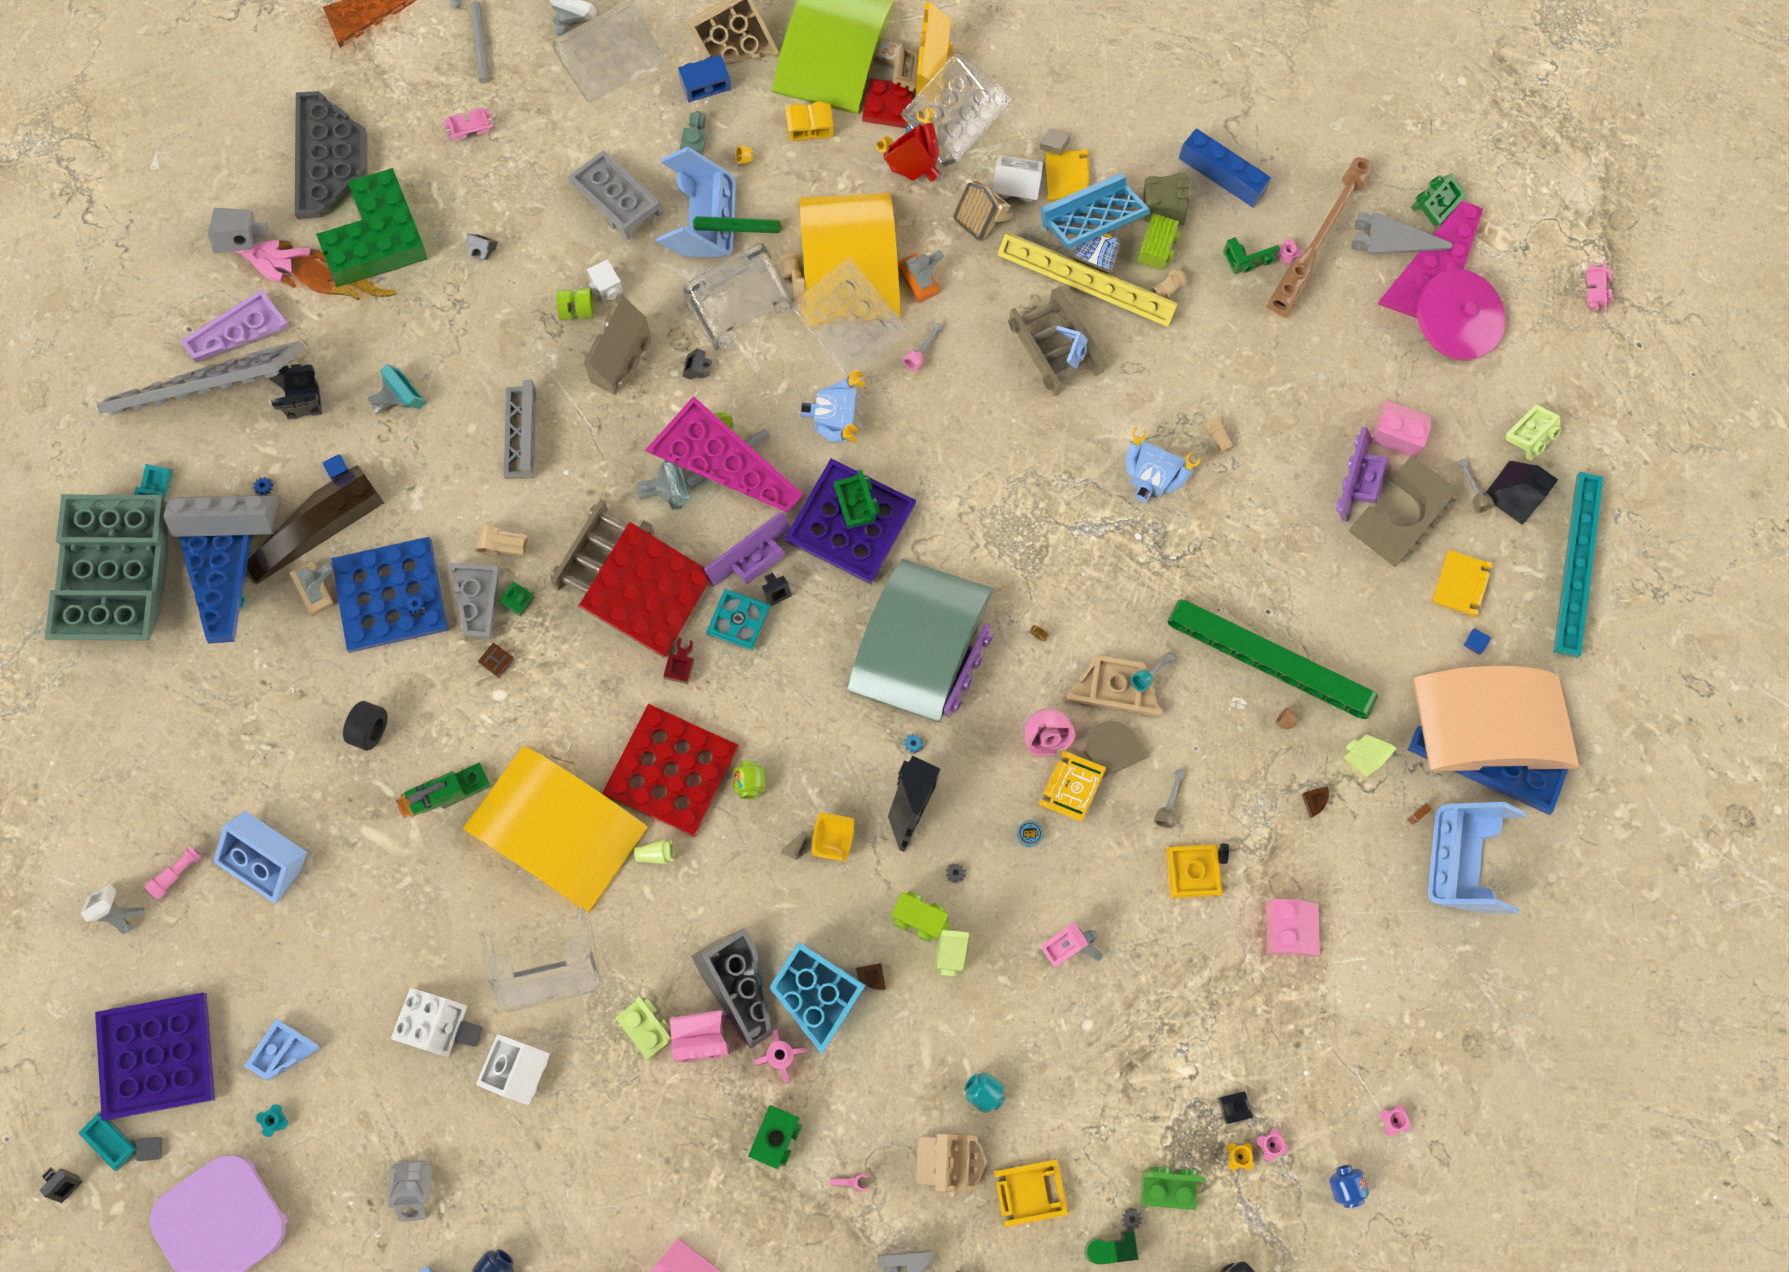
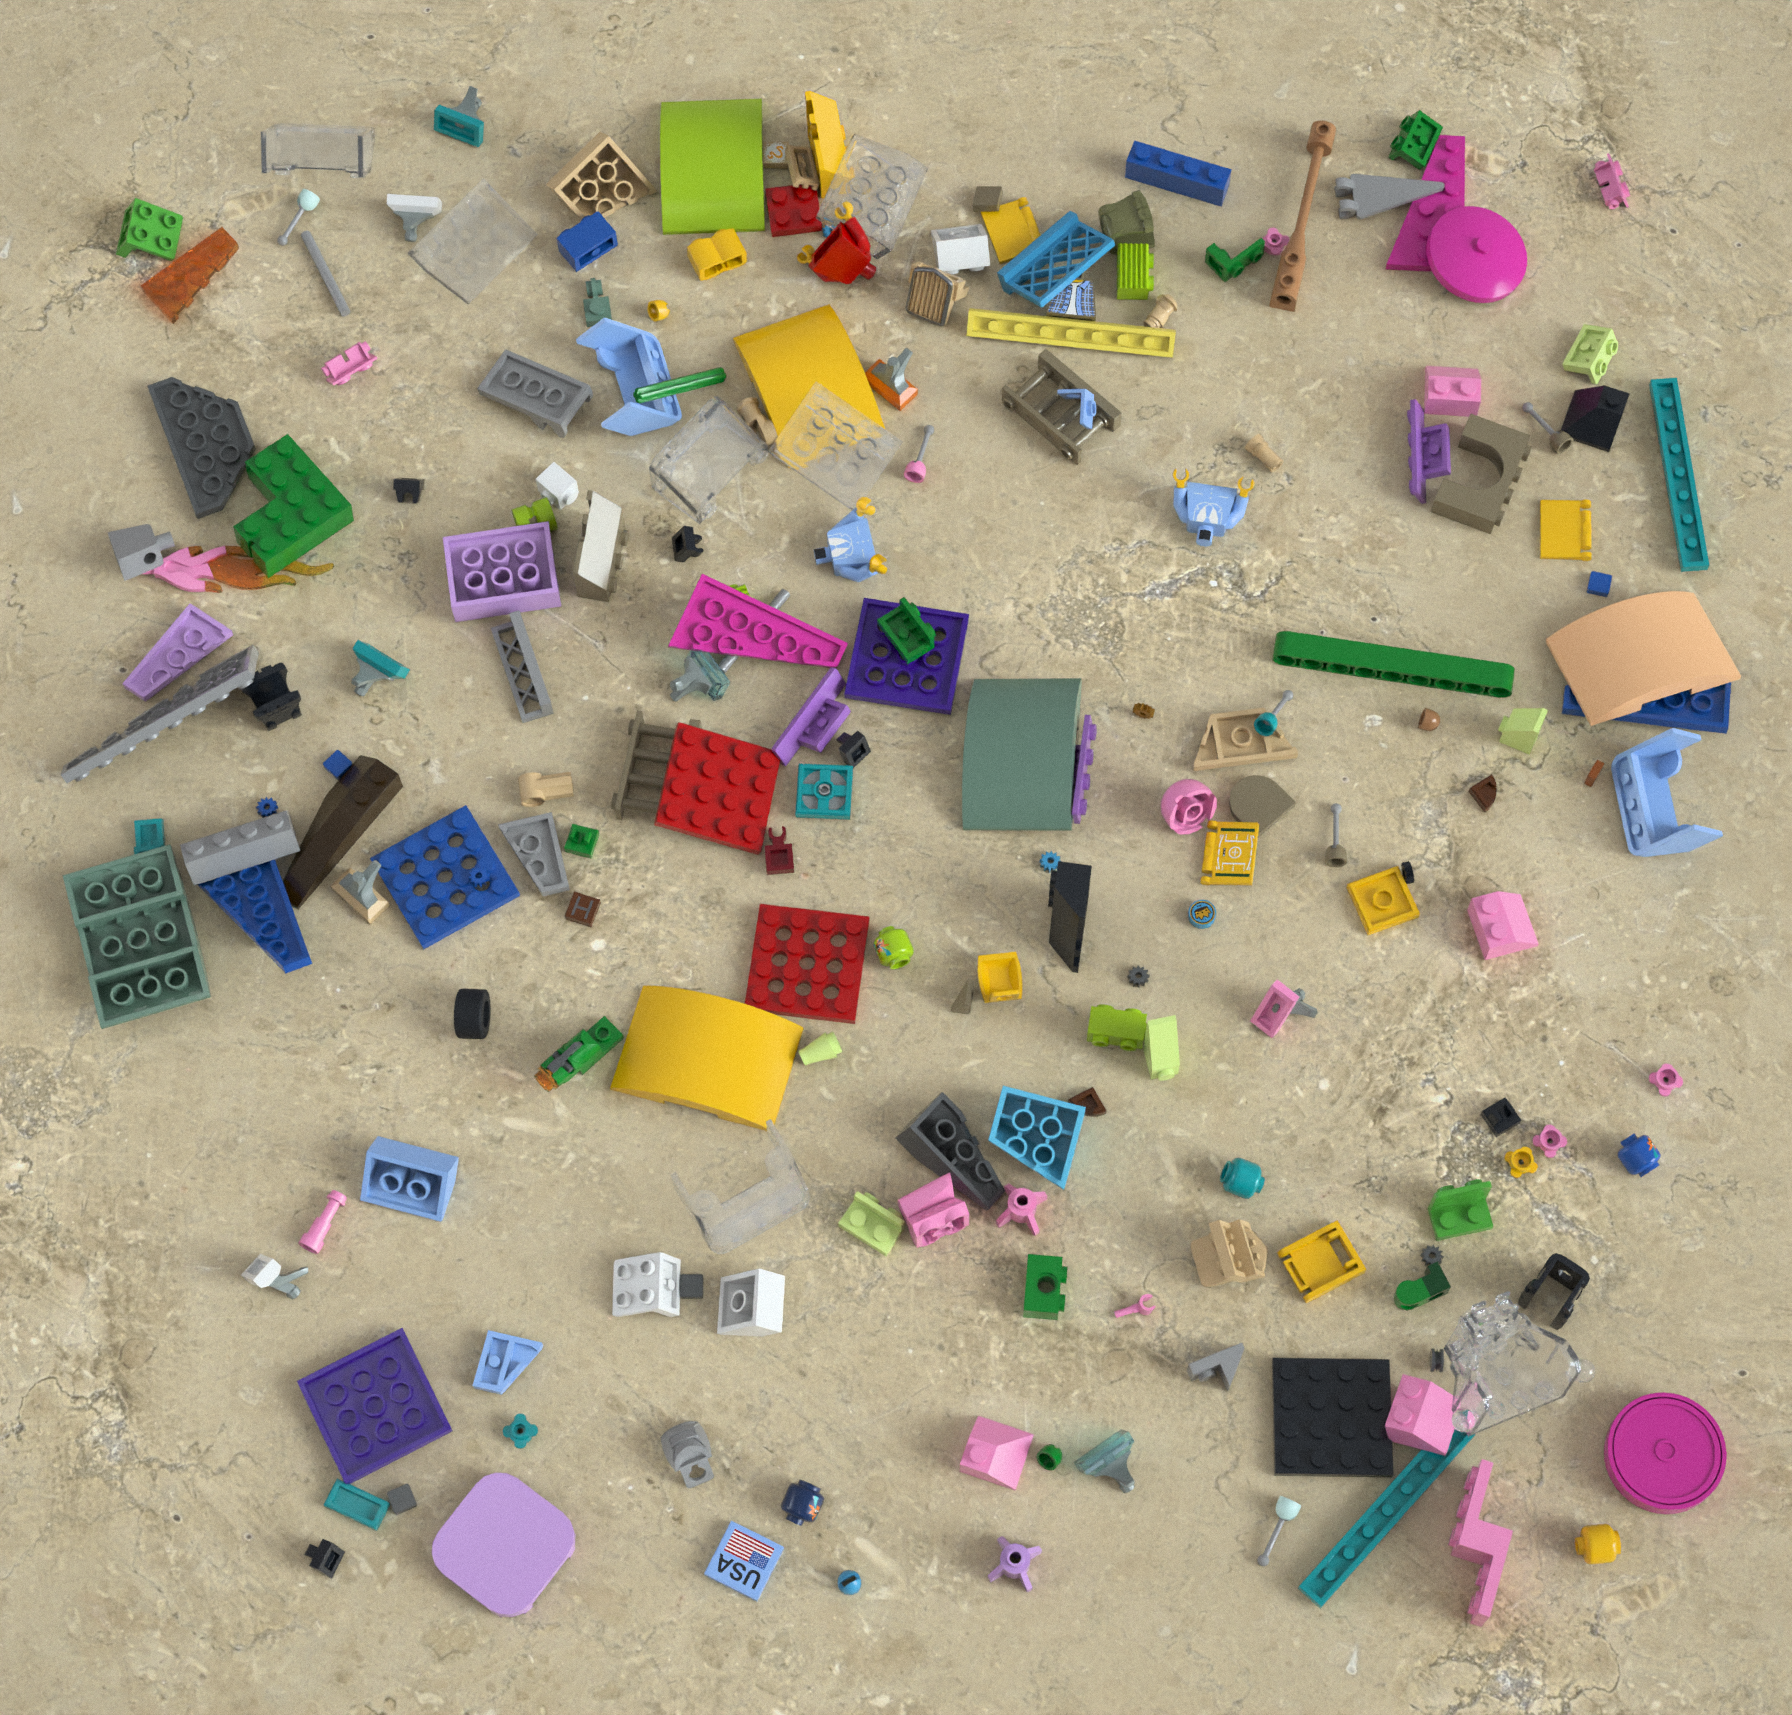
camera: 10 degrees left, 5 degrees down
none -> lavender slope [443,522,561,622]

